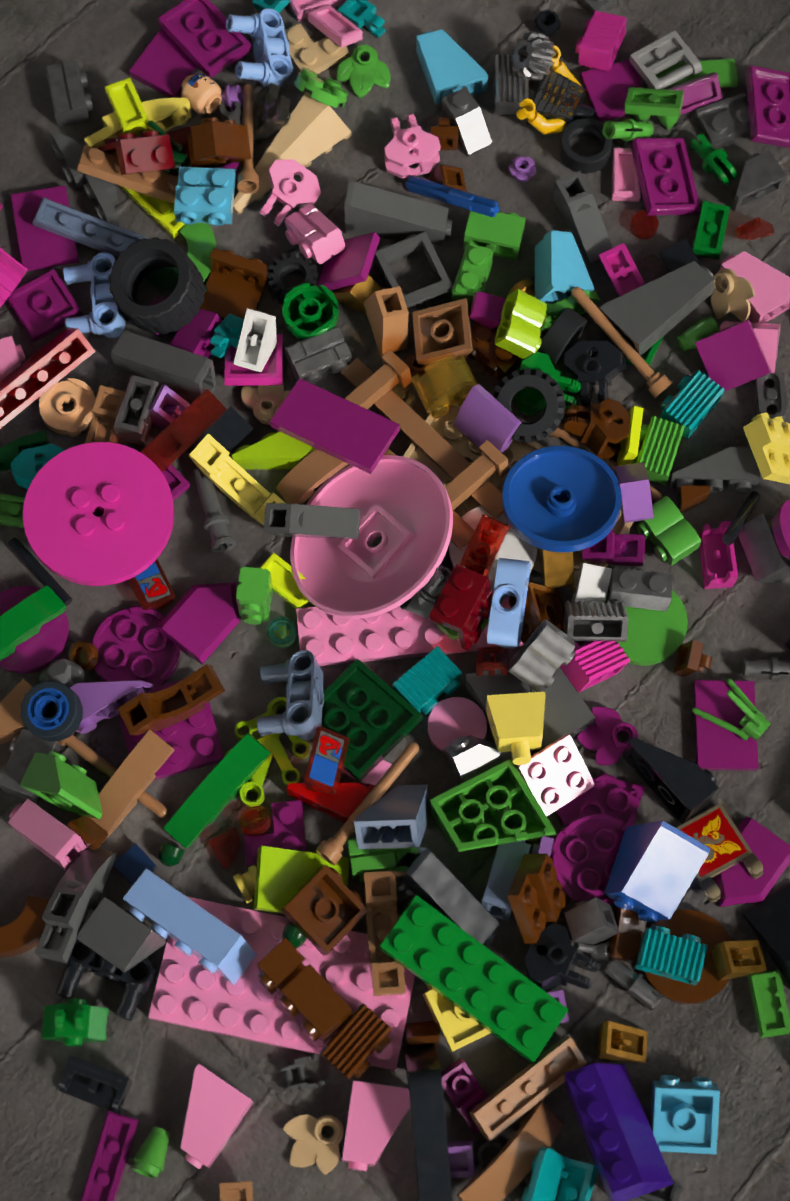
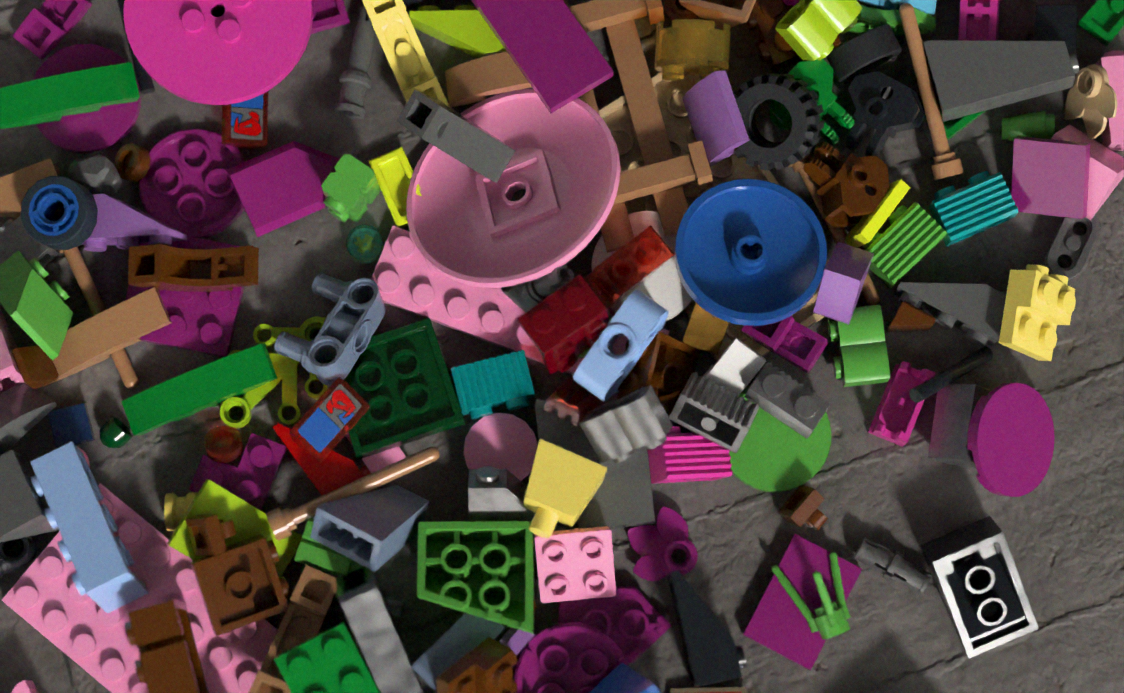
camera: 30 degrees right, 10 degrees up
clear red tile [208,827,240,870] -> none
dark green hinge [282,923,307,949] -> none
none -> reddish brown tile [185,514,237,556]

